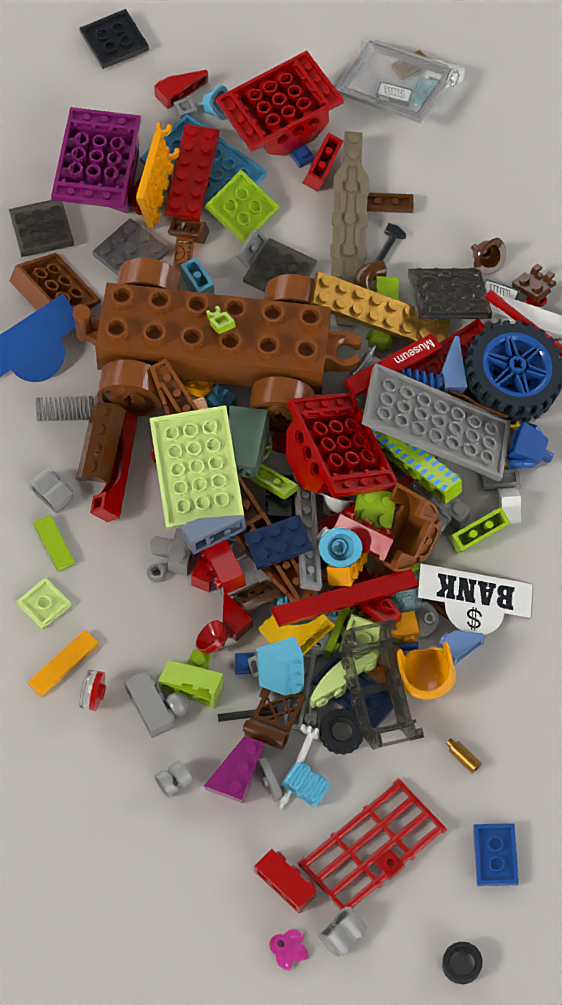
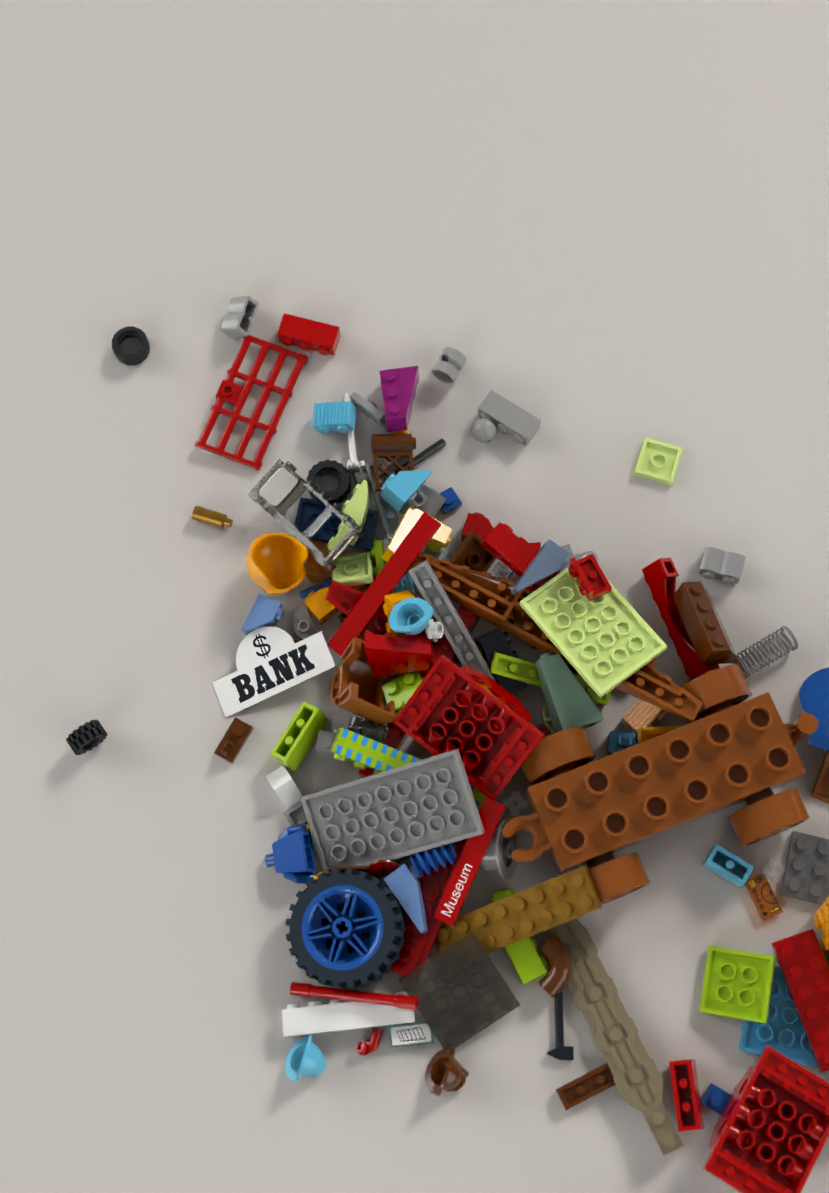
camera: 160 degrees right, 10 degrees up
light orange tile [28,630,99,697] -> none
lime tile [33,515,75,572] -> none
piece [80,669,106,711] -> none
light grey plate [147,563,166,582] -> none
lime wedge [159,660,223,709] -> none
reddish brown slope [167,218,209,244] -> none
lime plate [187,649,212,669] -> none
red piece [196,620,227,654] -> none
lime plate [206,306,236,334] -> none
light grey plate [236,229,269,269] -> none
clear smoke plate [243,238,317,292] -> none
dark blue plate [244,514,313,570] -> none
dark pink plate [269,929,309,971] -> none
clear light blue brick [390,588,424,614] -> none
blue plate [473,824,519,886] -> none
reddish brown plate [512,264,557,302] -> none
none -> reddish brown plate [214,717,254,764]
none -> red bracket [568,554,612,601]

